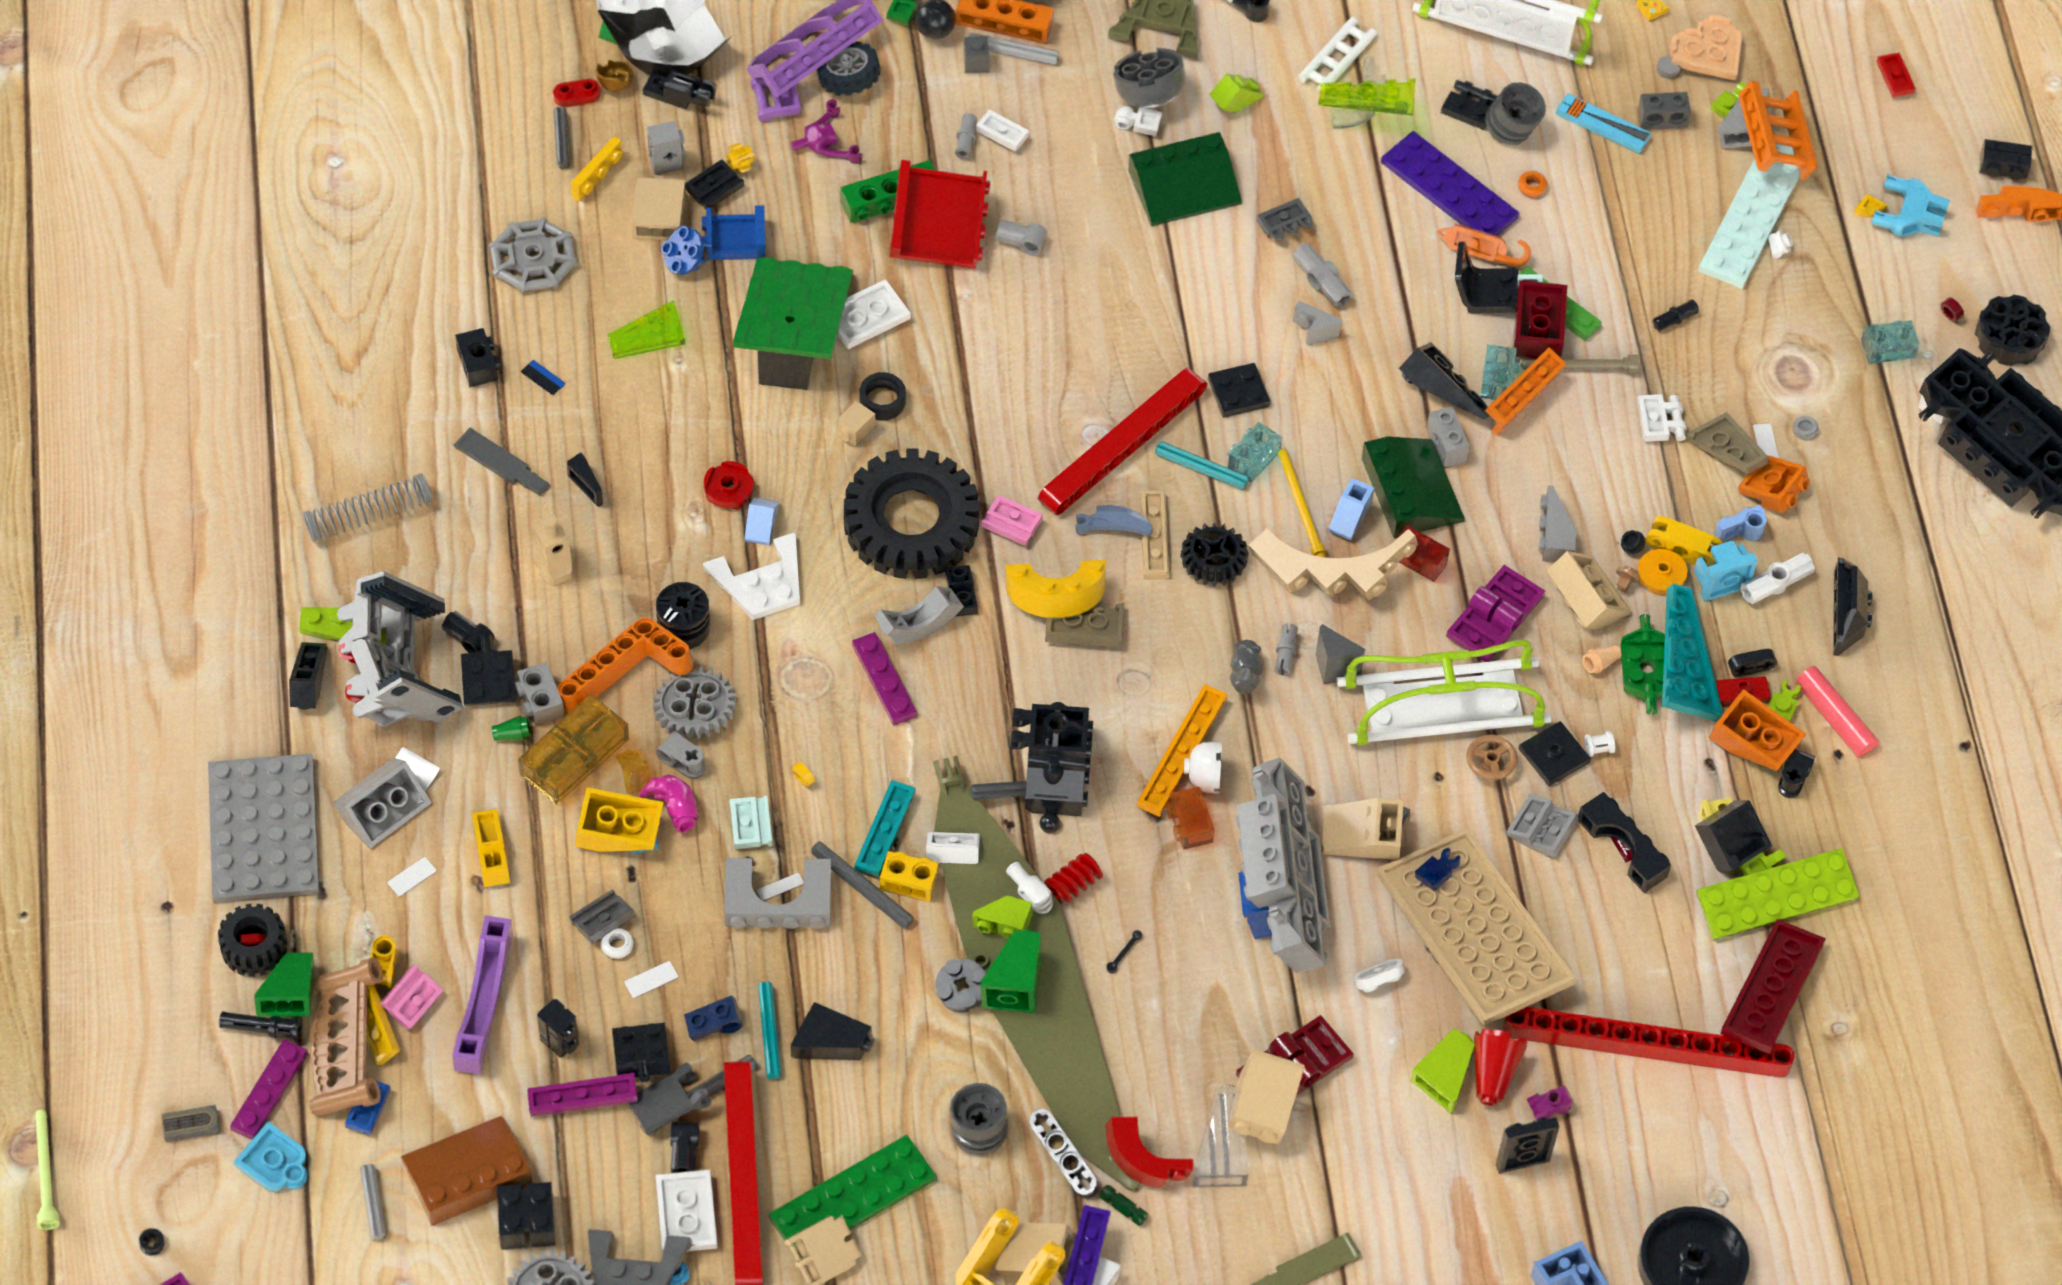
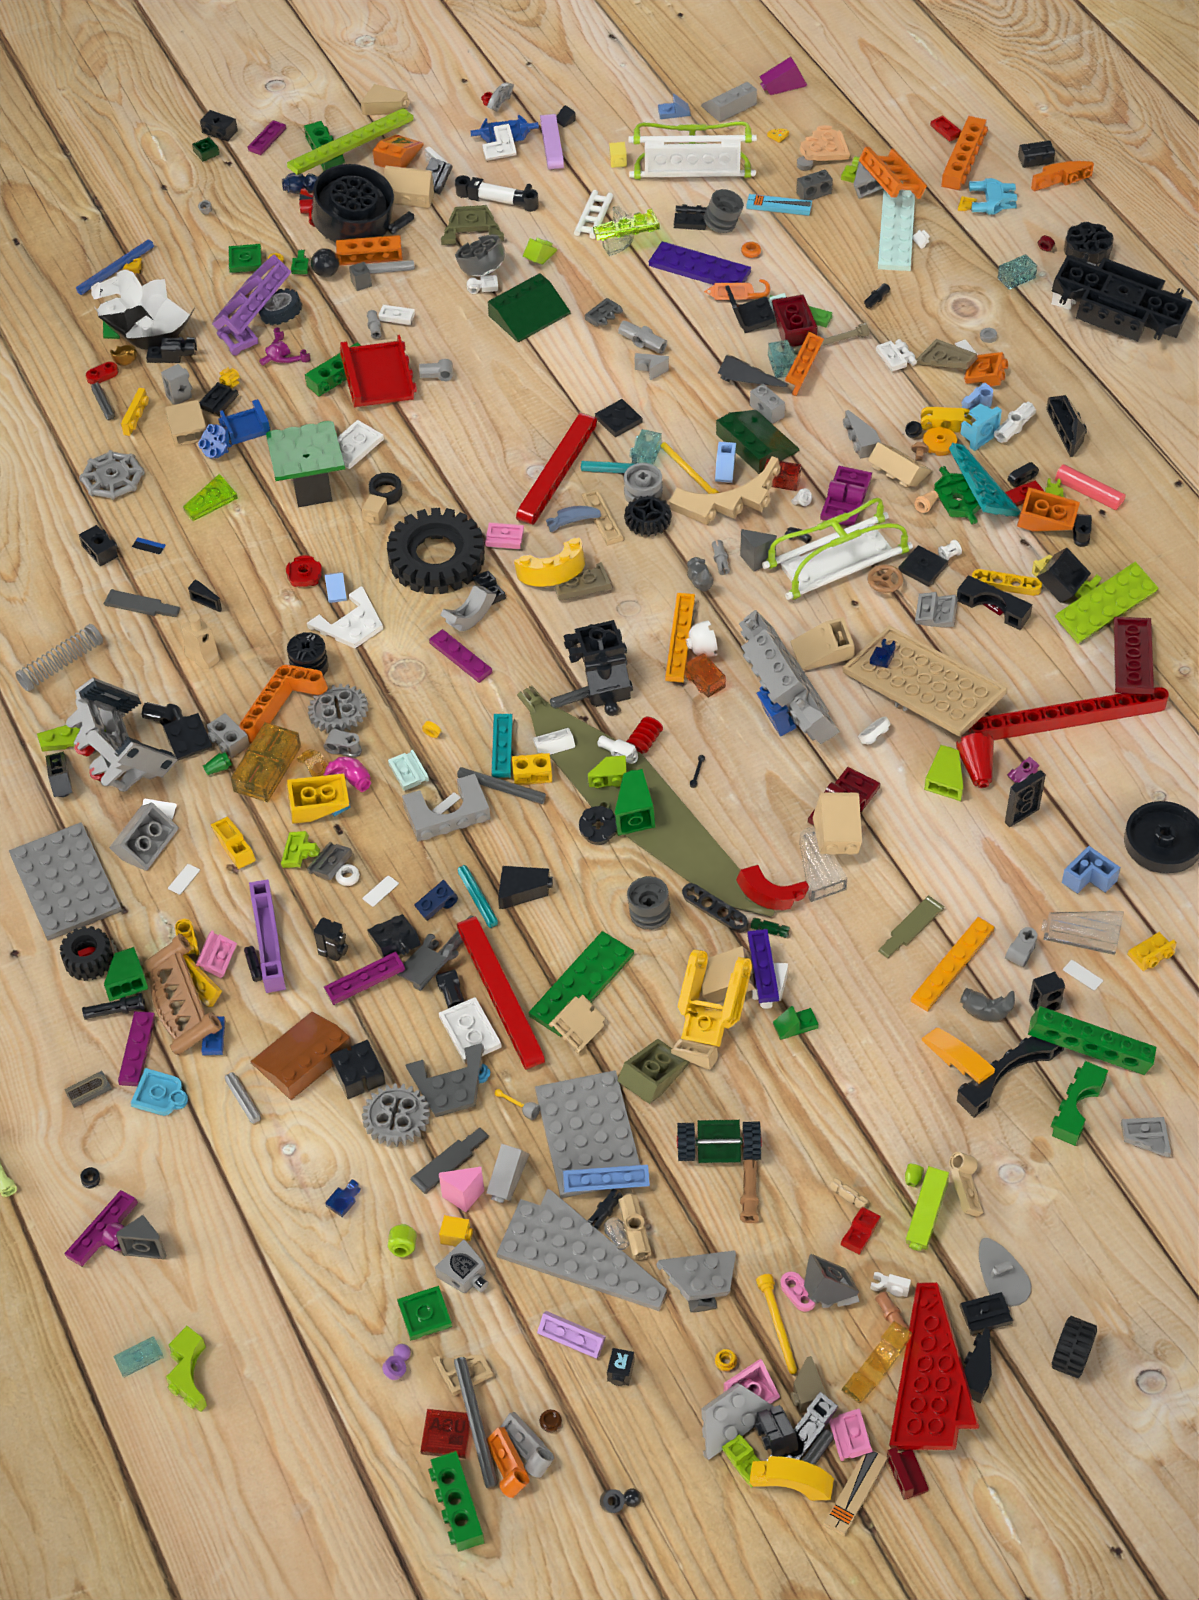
camera: 15 degrees left, 5 degrees down
none -> black axle [244,946,263,982]
none -> lime hinge [281,831,320,868]
none -> light grey wheel [624,463,662,503]
none -> black arm [784,527,812,544]
none -> white plate [791,488,812,506]
none -> orange brick [941,116,988,191]
none -> yellow beam [972,569,1042,596]

